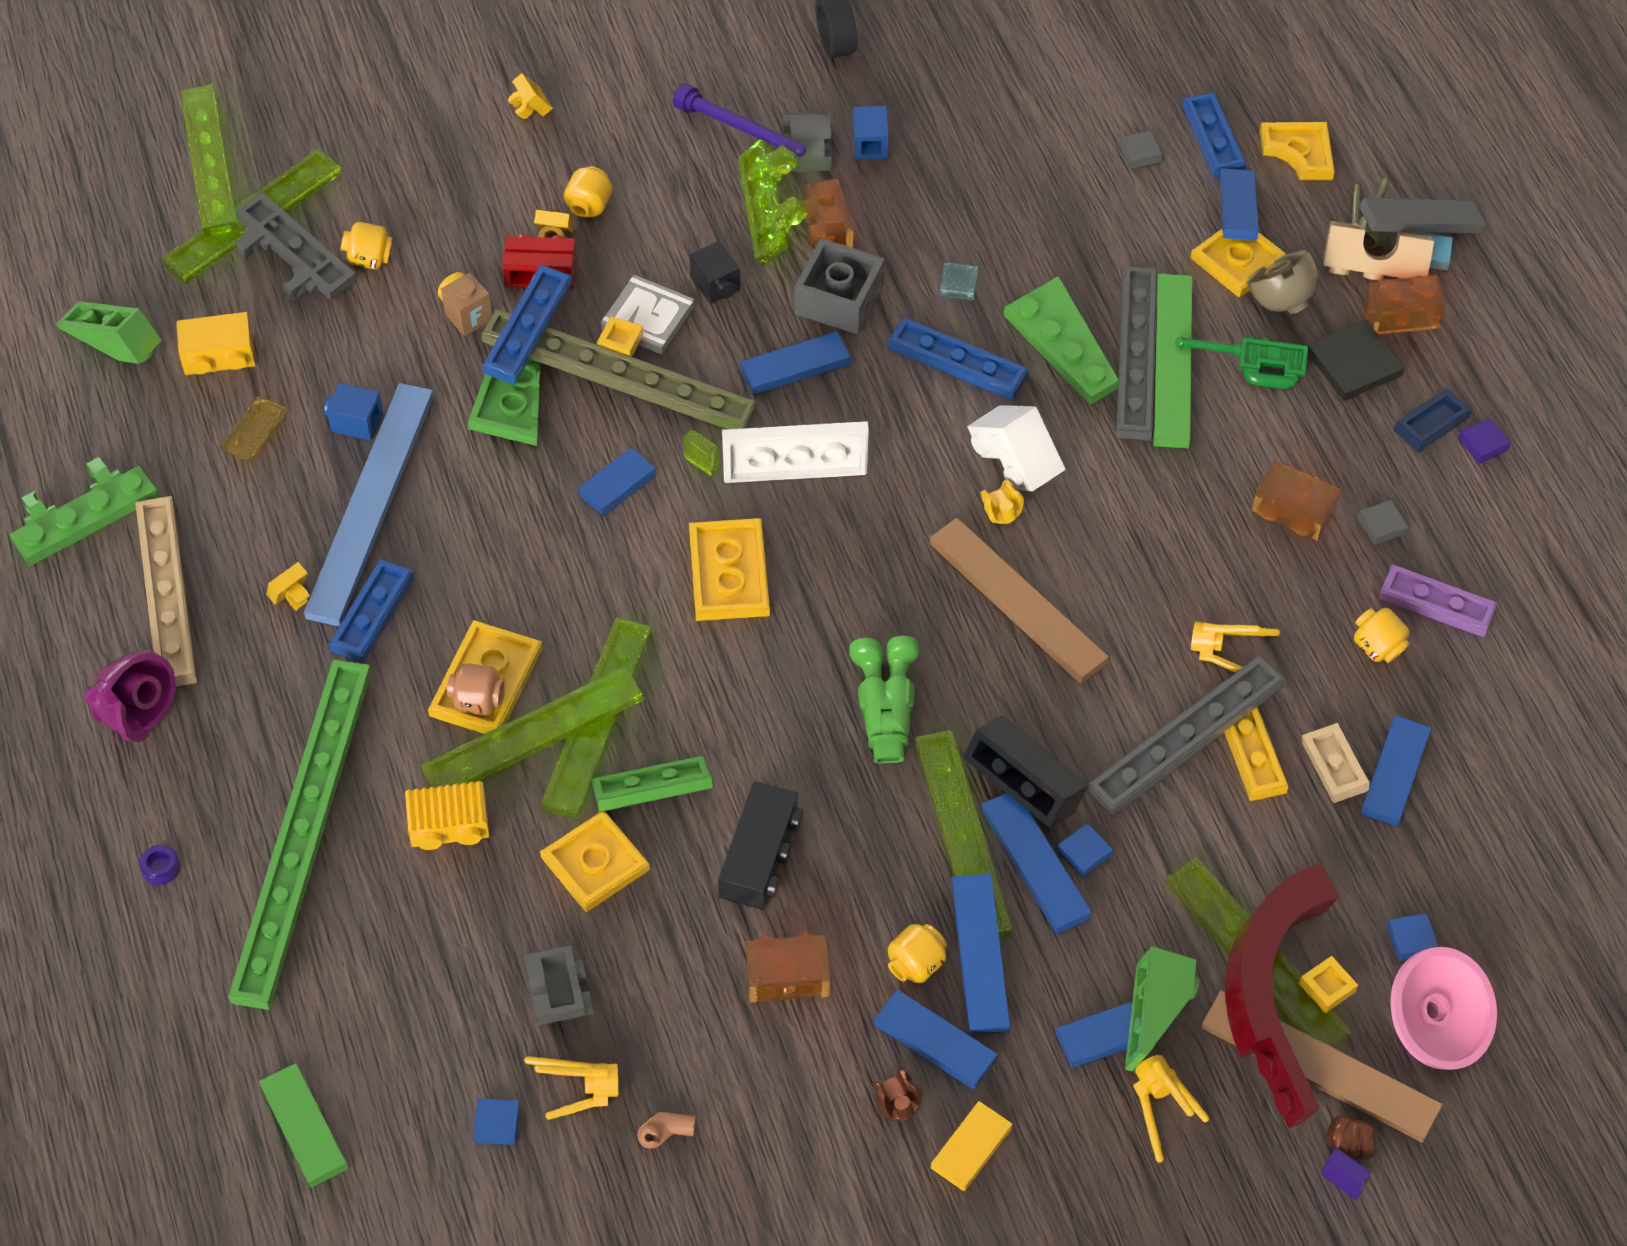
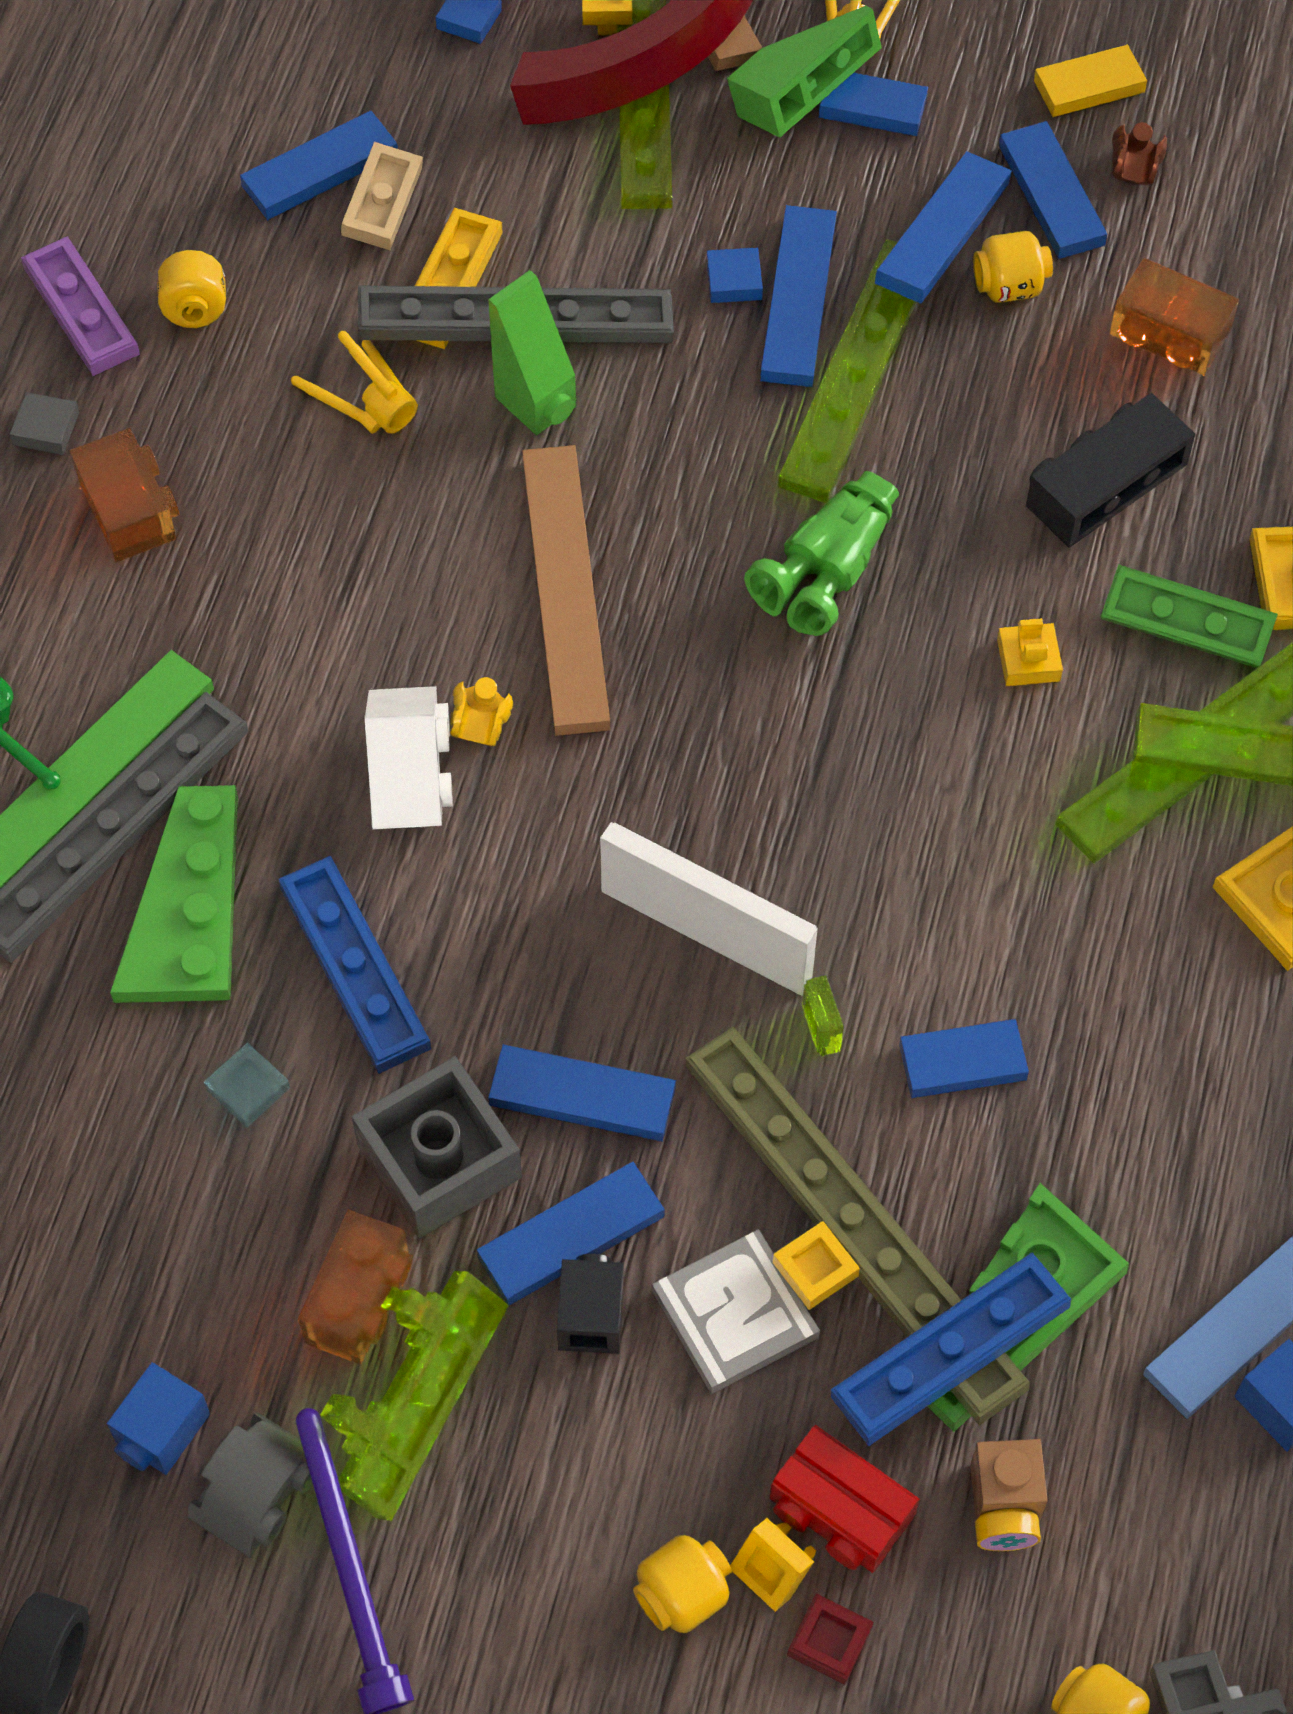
camera: 145 degrees left, 5 degrees up
yellow tile [689,518,770,621] -> none
black brick [963,716,1089,828] -> none
none -> blue tile [477,1162,665,1306]
none -> bright green slope [488,270,576,436]
none -> dark red tile [787,1593,874,1685]
none -> yellow tile [997,618,1063,686]

